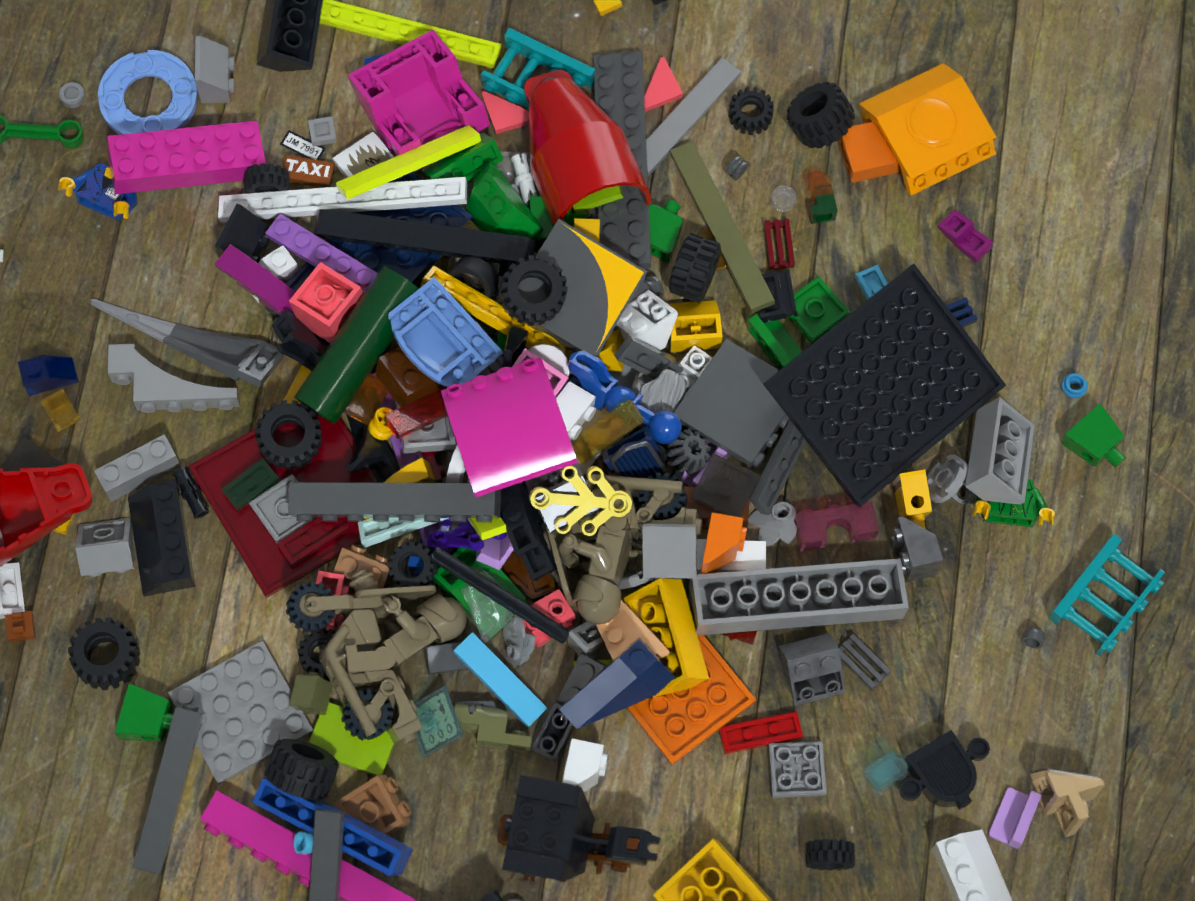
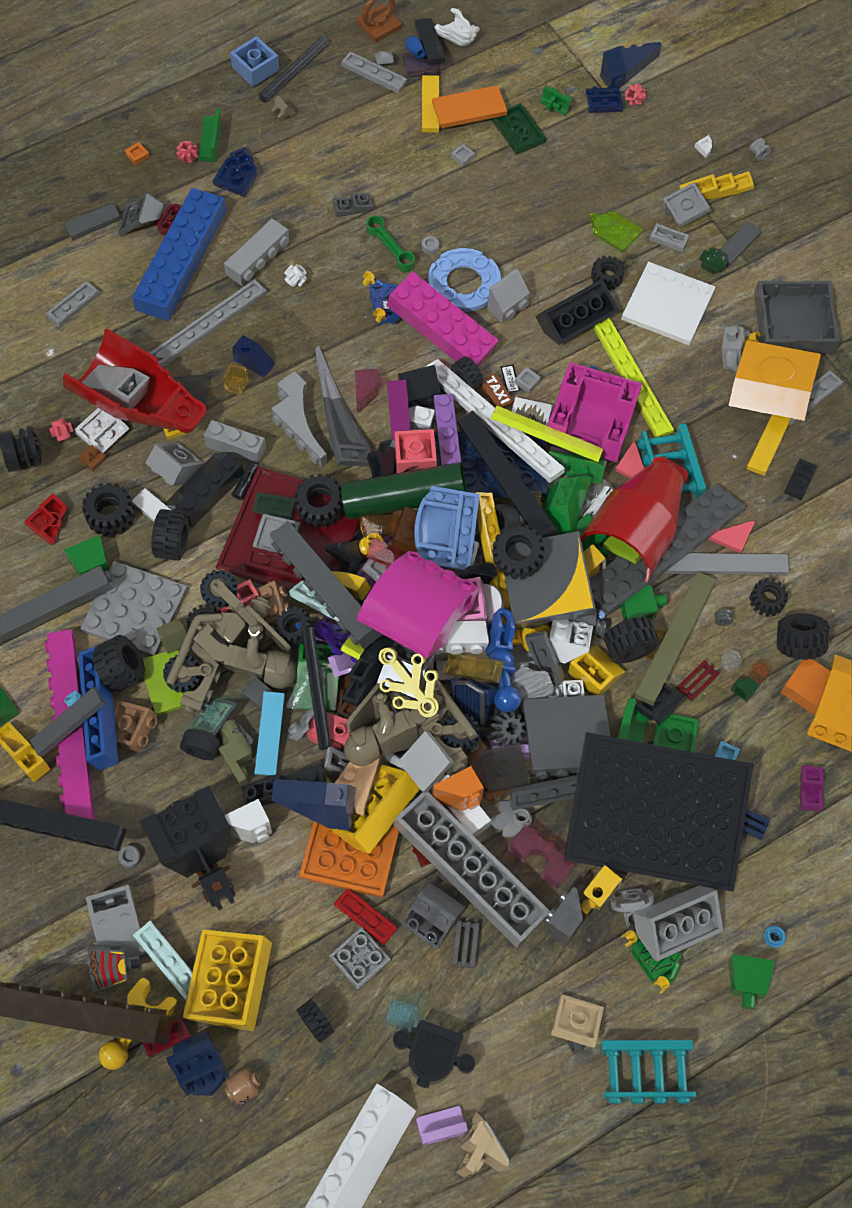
camera: 50 degrees right, 5 degrees down
none -> red slope [24,493,67,546]
none -> white tile [132,489,171,522]
none -> black tyre [151,509,189,561]
none -> black tyre [180,729,220,760]
none -> clear pink slope [355,369,382,412]
none -> tan tile [551,994,604,1048]

